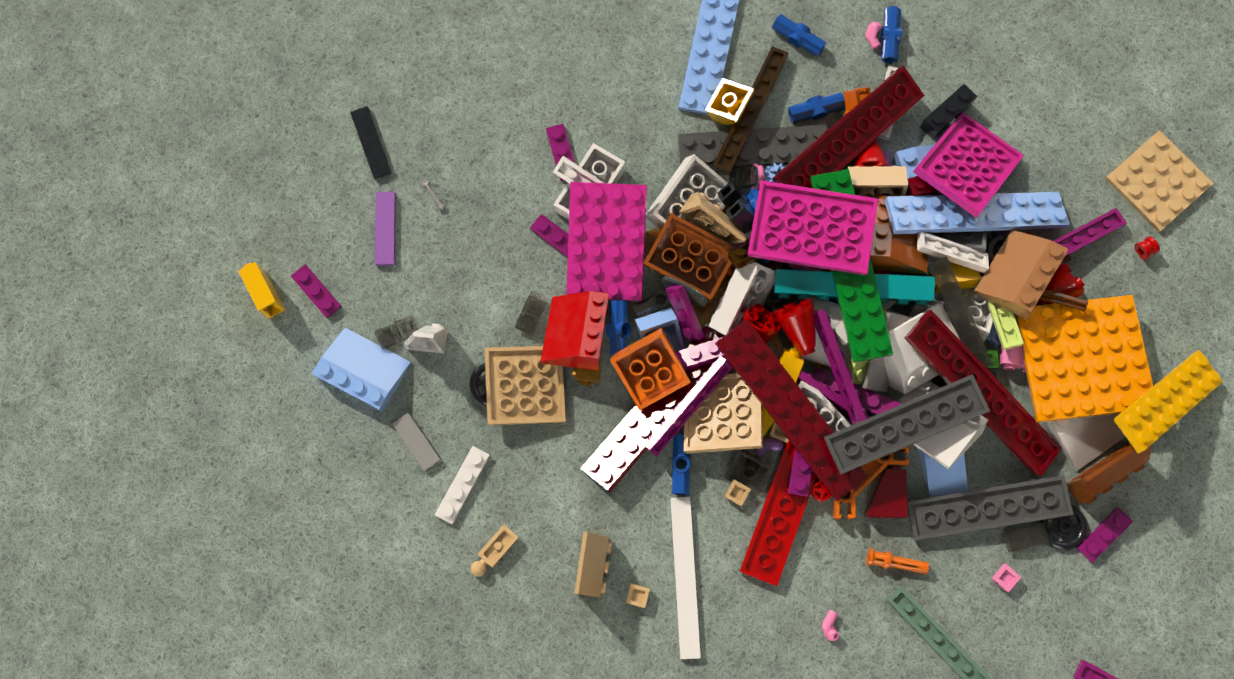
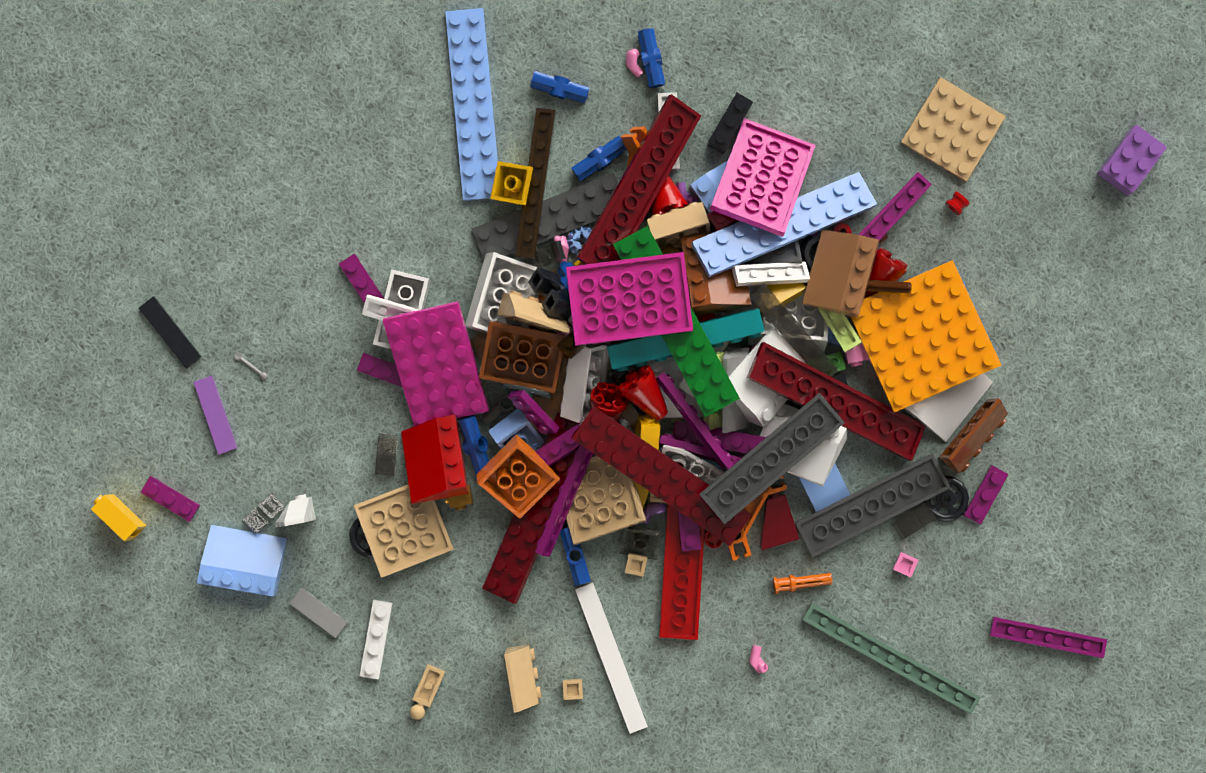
camera: 25 degrees left, 10 degrees up
yellow plate [1113,350,1223,453] -> none

